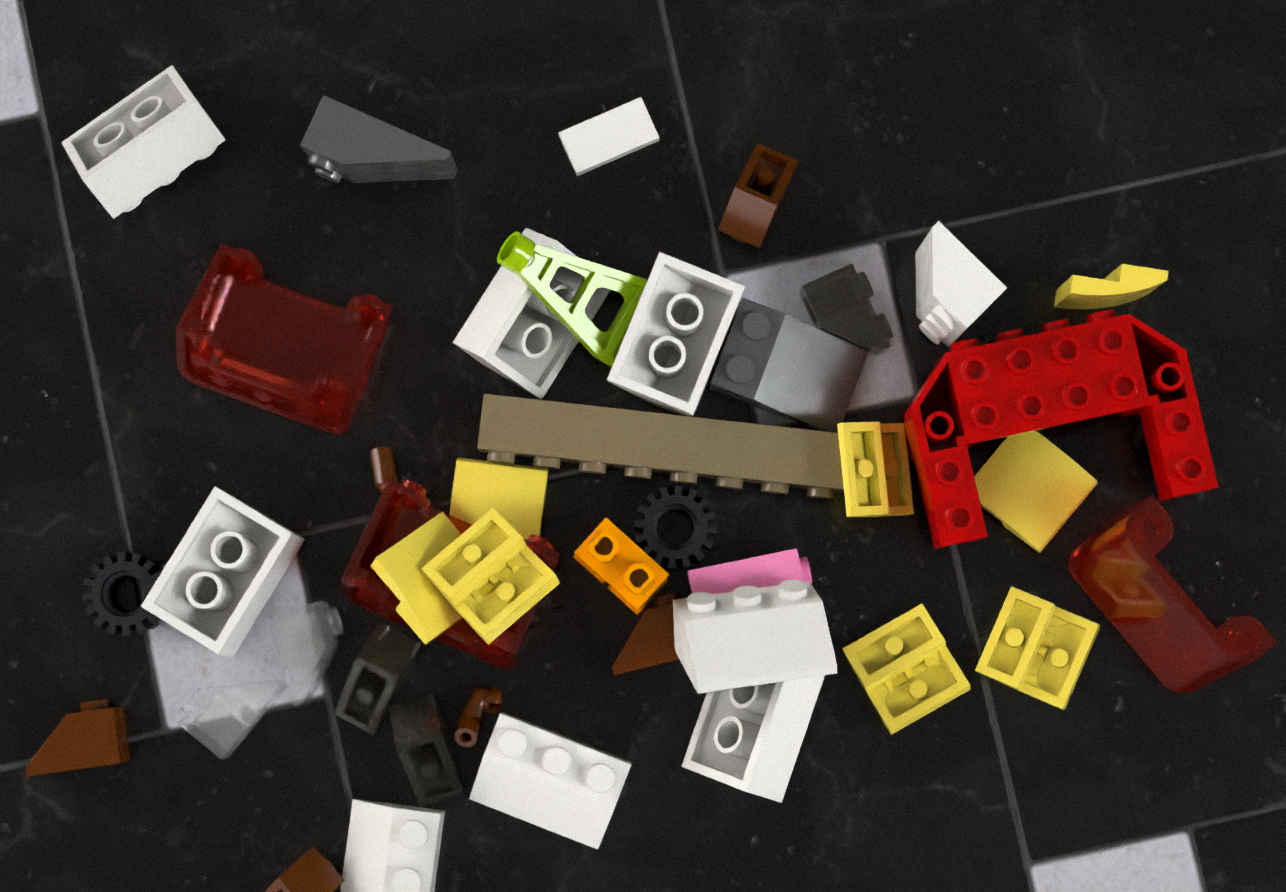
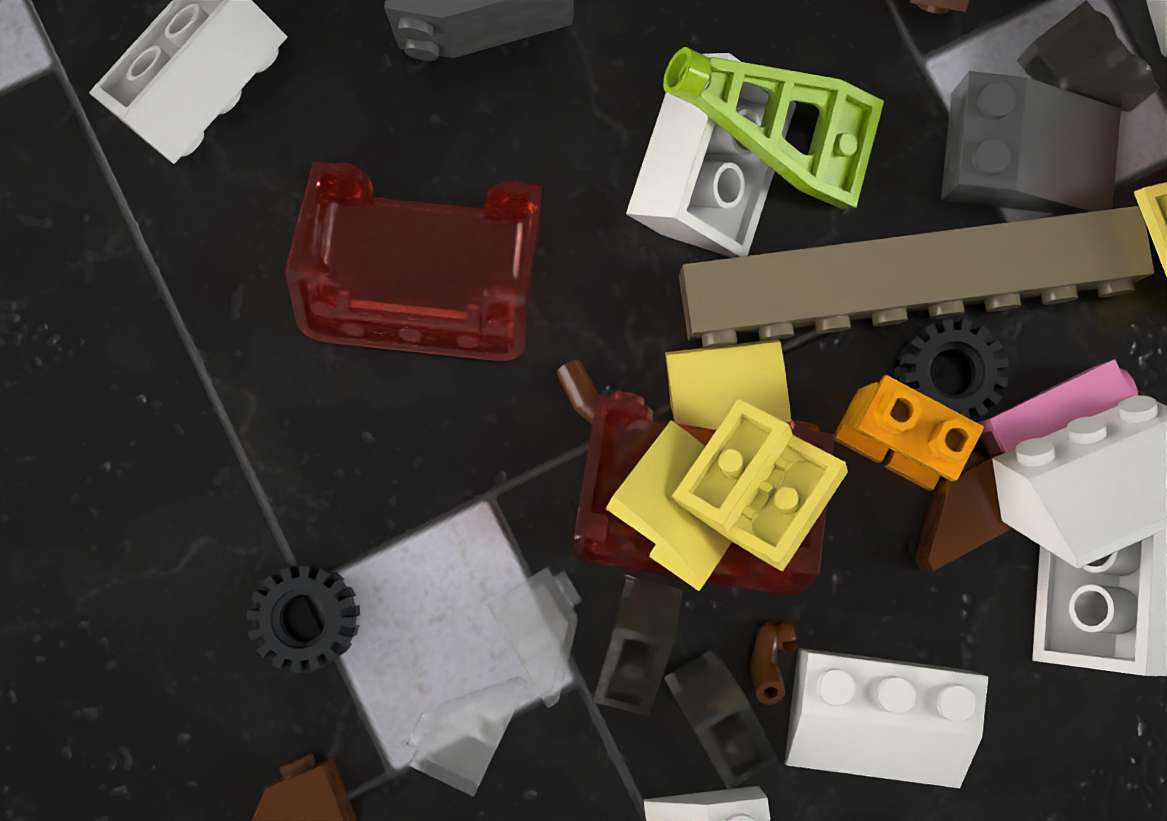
camera: 15 degrees left, 0 degrees up
white slope [141,486,305,658] -> none
white slope [607,252,745,417] -> none

